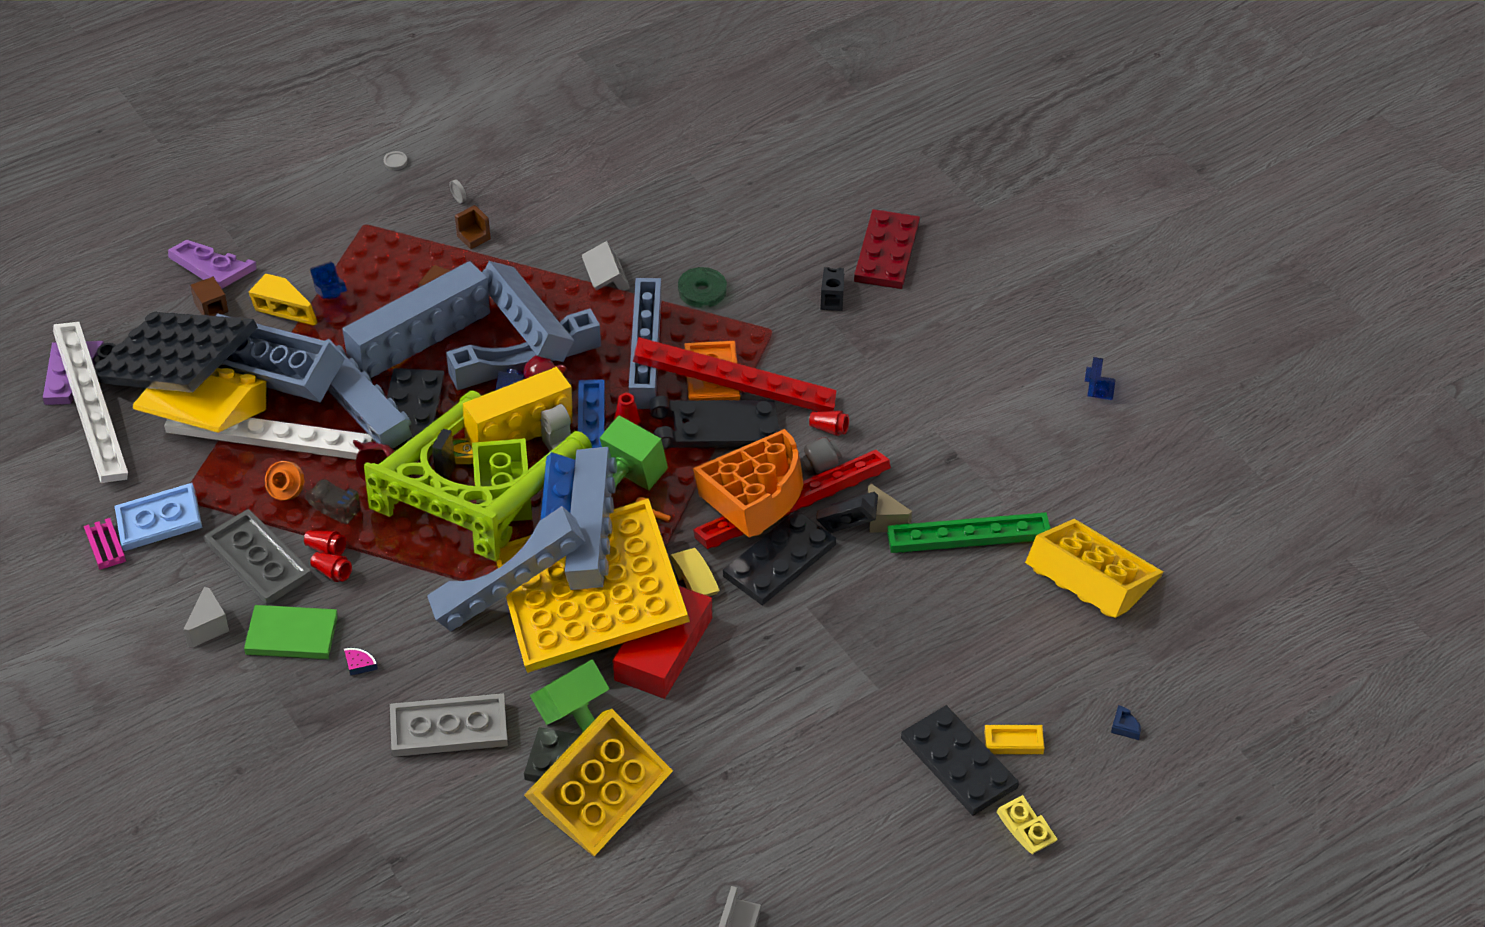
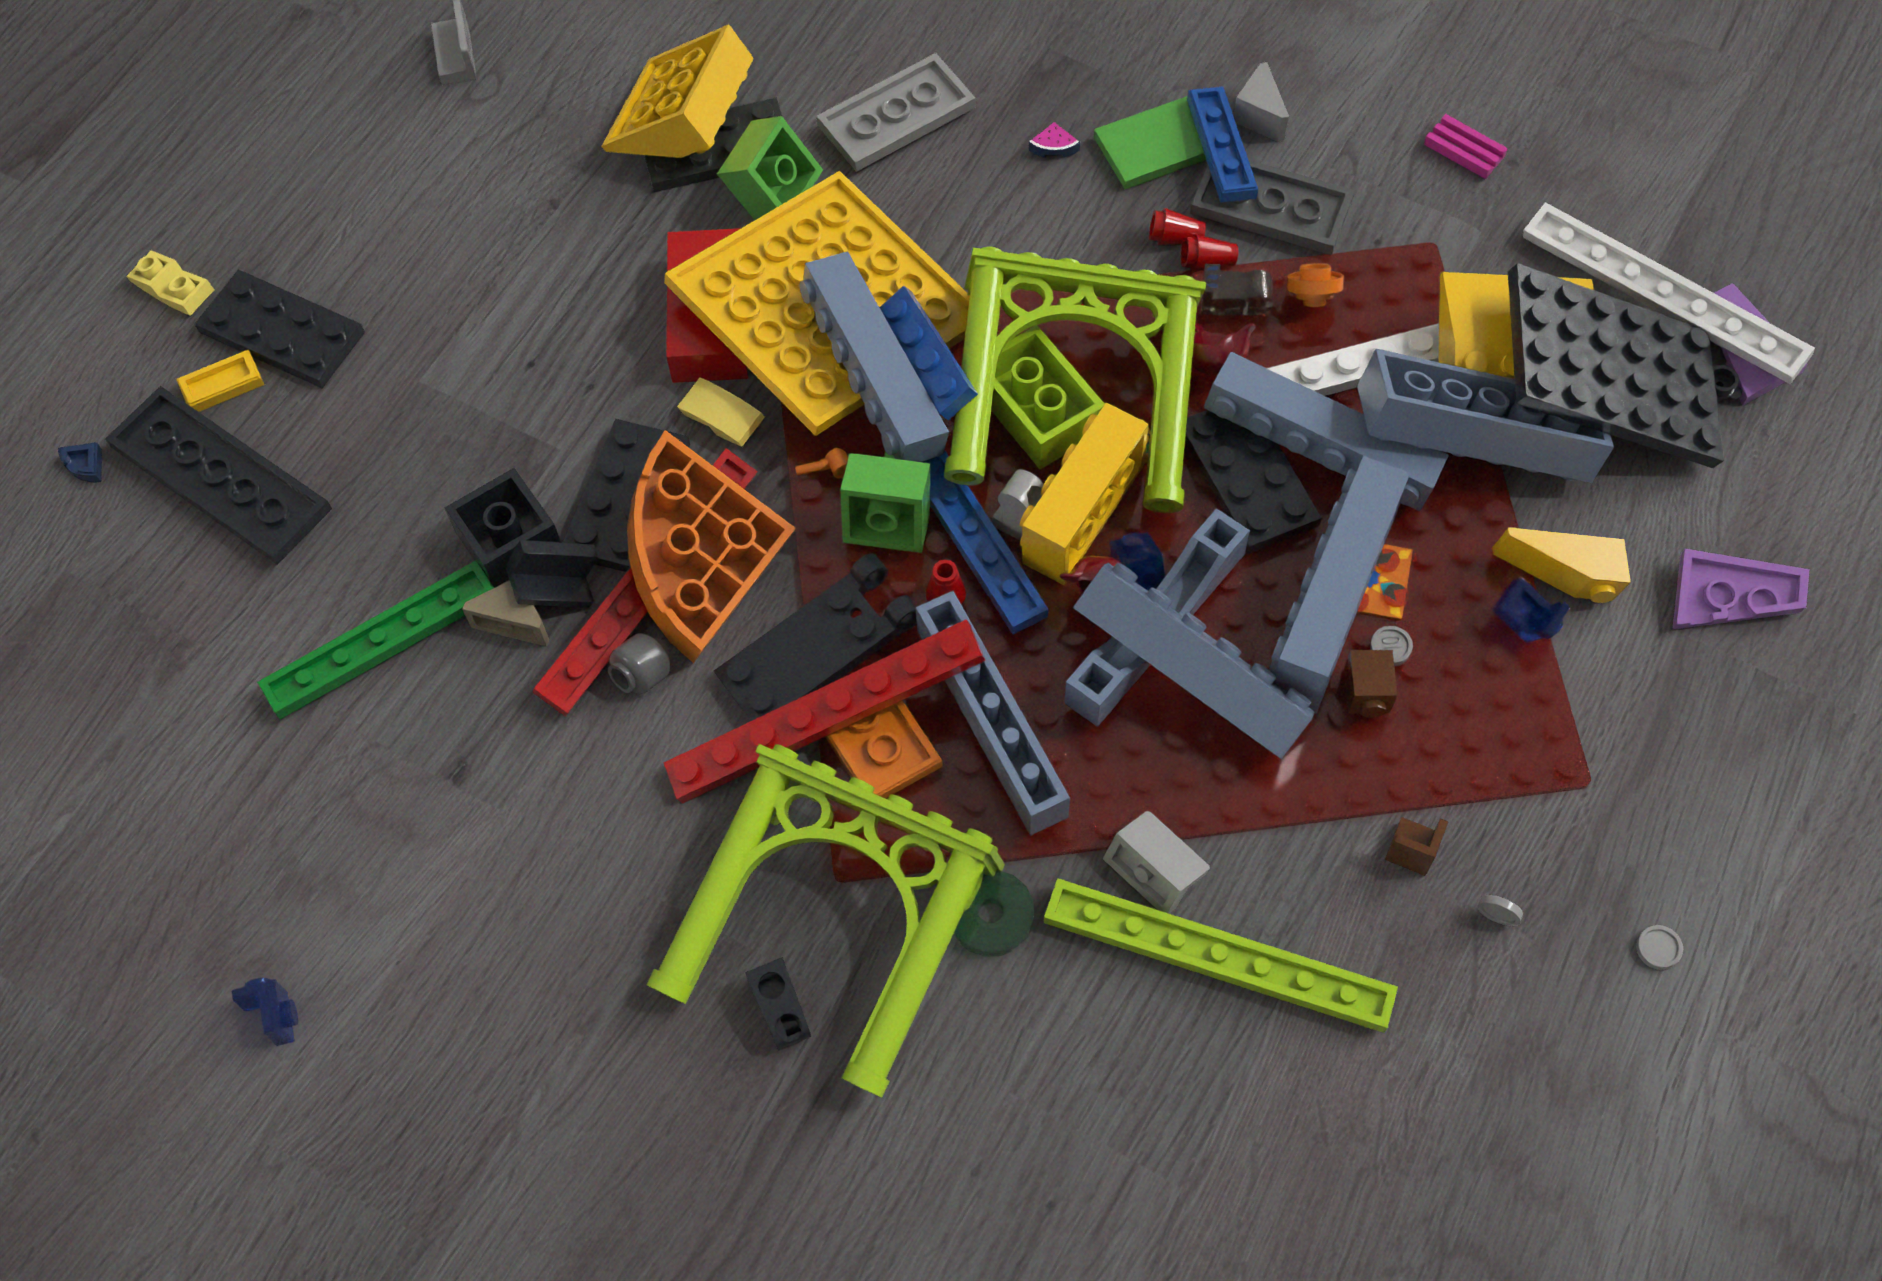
camera: 155 degrees right, 15 degrees up
light blue tile [115,483,203,551] -> none
reddish brown brick [190,276,229,316] -> none
sand blue arch [427,506,586,631] -> none
black tile [432,429,456,480] -> none
red cone [809,410,849,436] -> none
dark red plate [854,209,920,289] -> none
yellow slope [1025,519,1163,618] -> none
none -> black plate [105,386,332,565]
none -> black brick [445,468,561,588]
none -> lime arch [646,744,1005,1098]
none -> lime plate [1044,878,1398,1033]
none -> blue tile [1187,87,1258,203]

